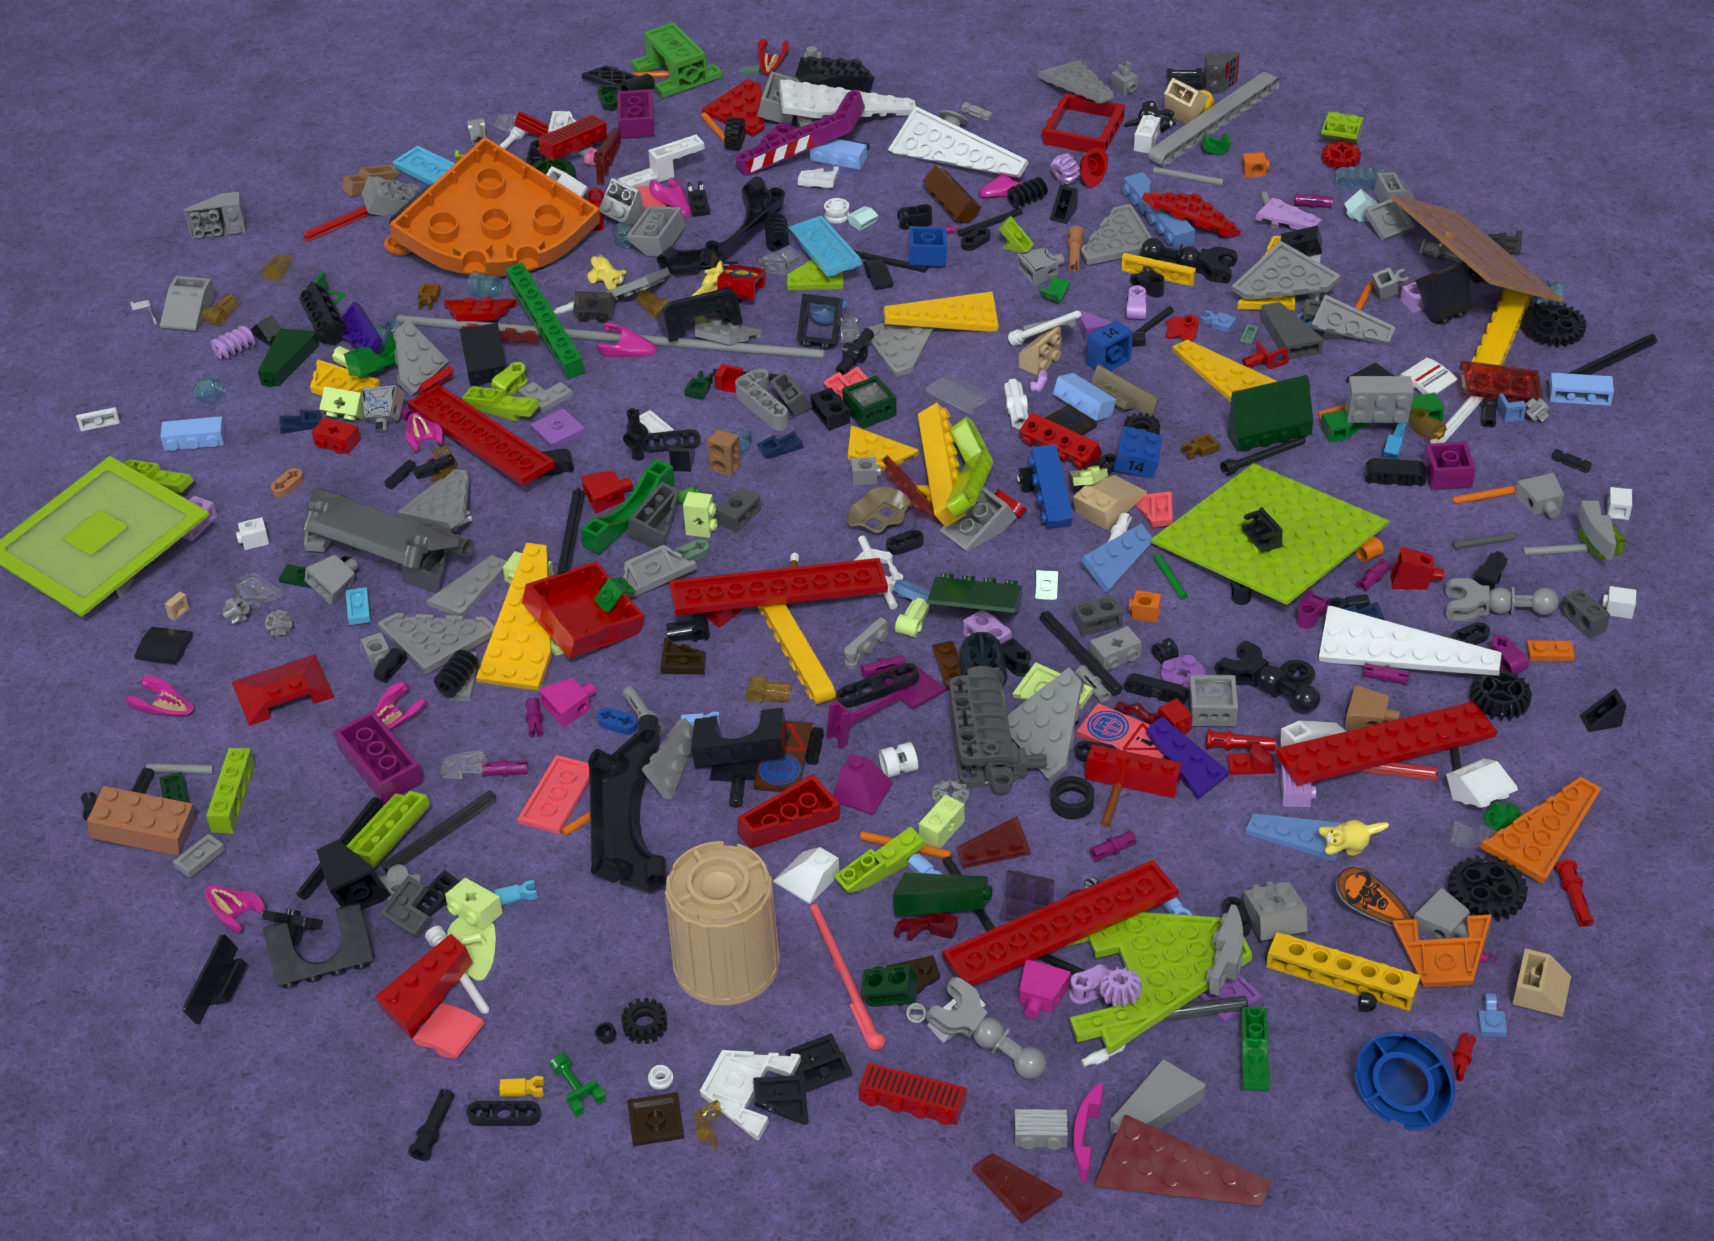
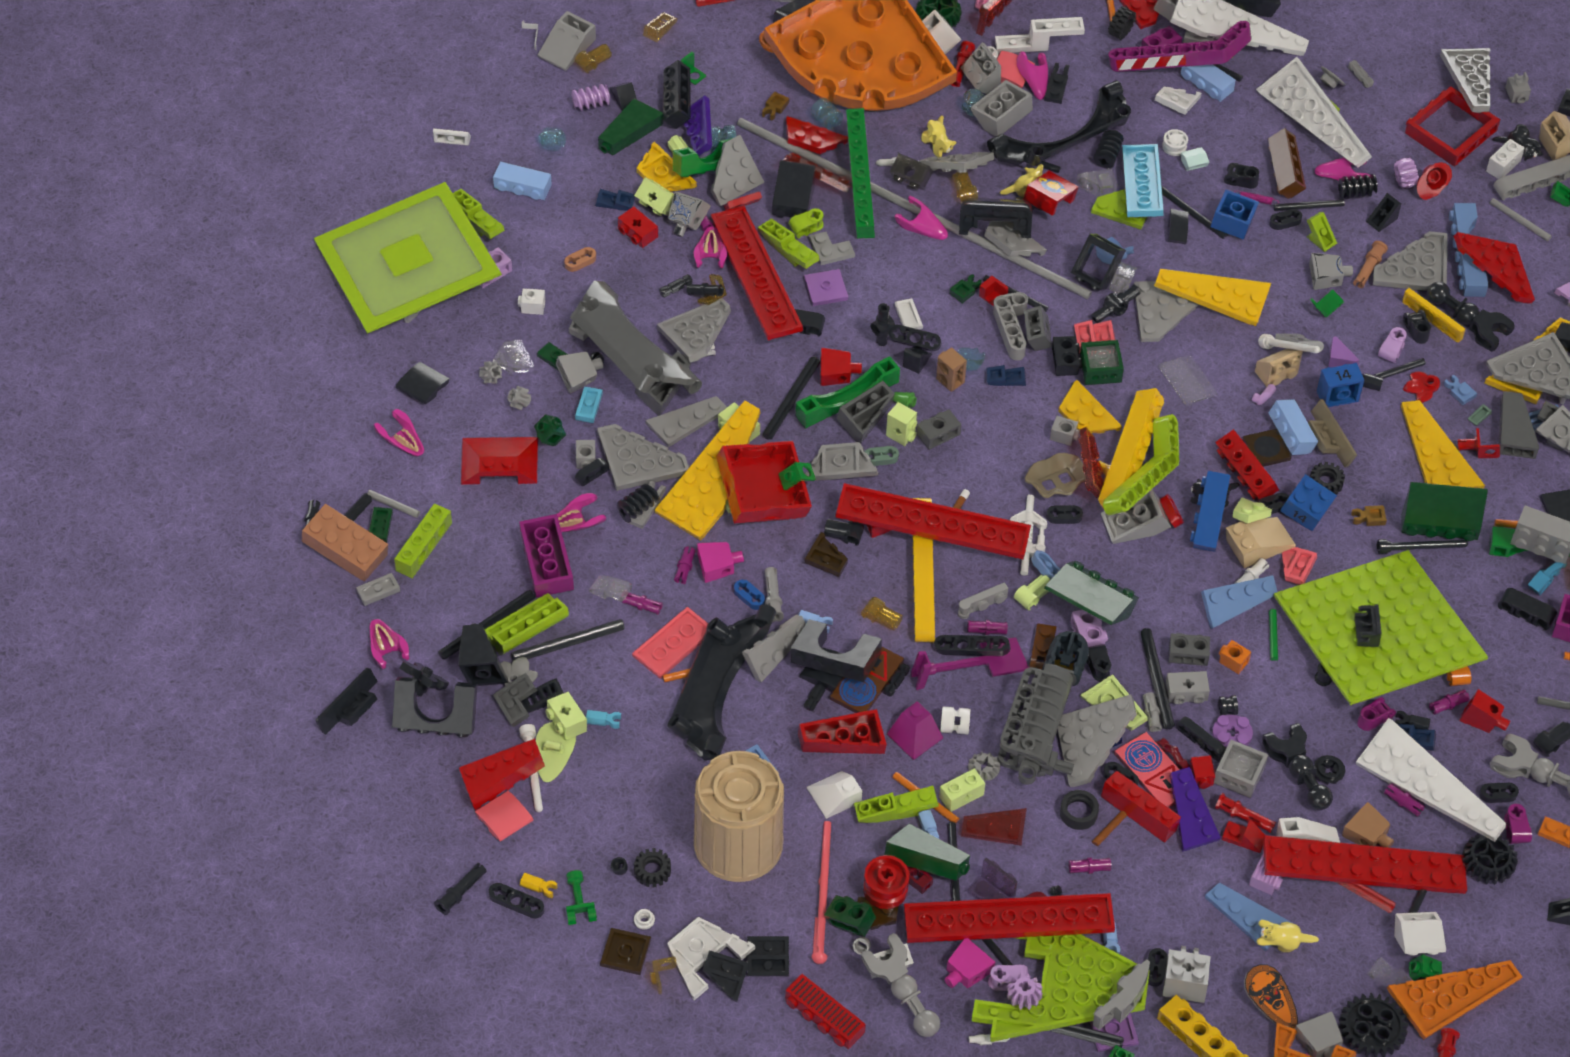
camera: 20 degrees right, 10 degrees up
tan plate [165,591,190,621] -> none
white piece [1004,379,1028,429] -> none
bracket [1036,570,1058,600] -> none
none -> dark green brick [534,414,566,446]
none -> red wheel [863,855,910,909]

